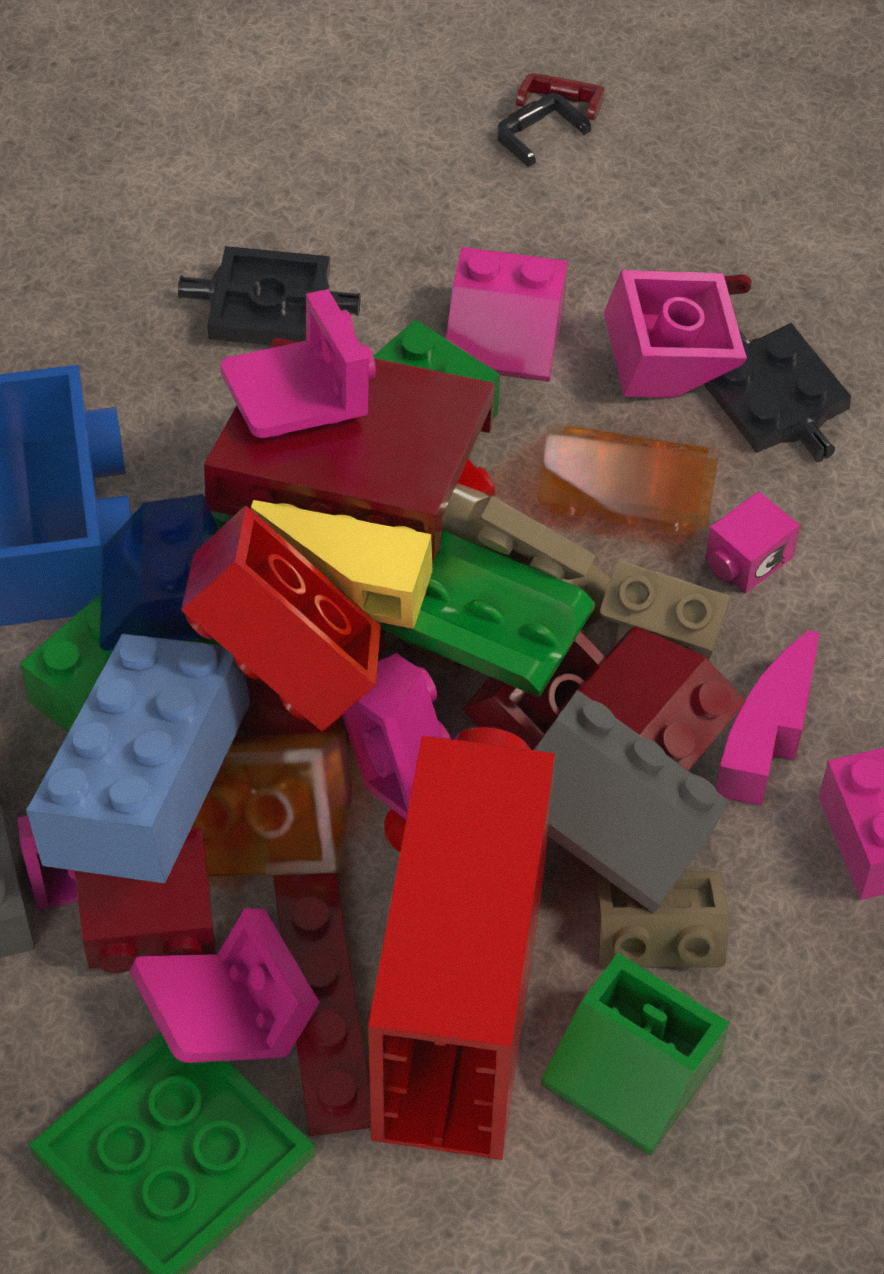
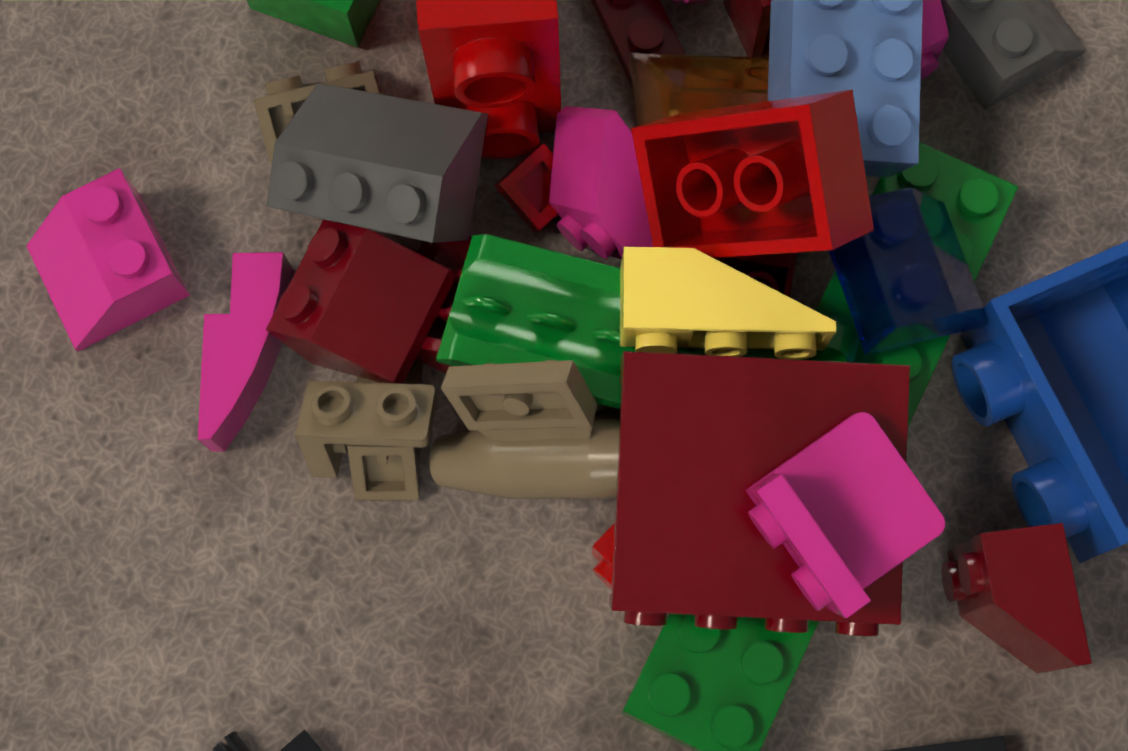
camera: 170 degrees right, 20 degrees up
clear orange slope [537,423,720,534] -> none
dark pink brick [705,491,800,594] -> none
none -> dark red slope [941,523,1092,673]

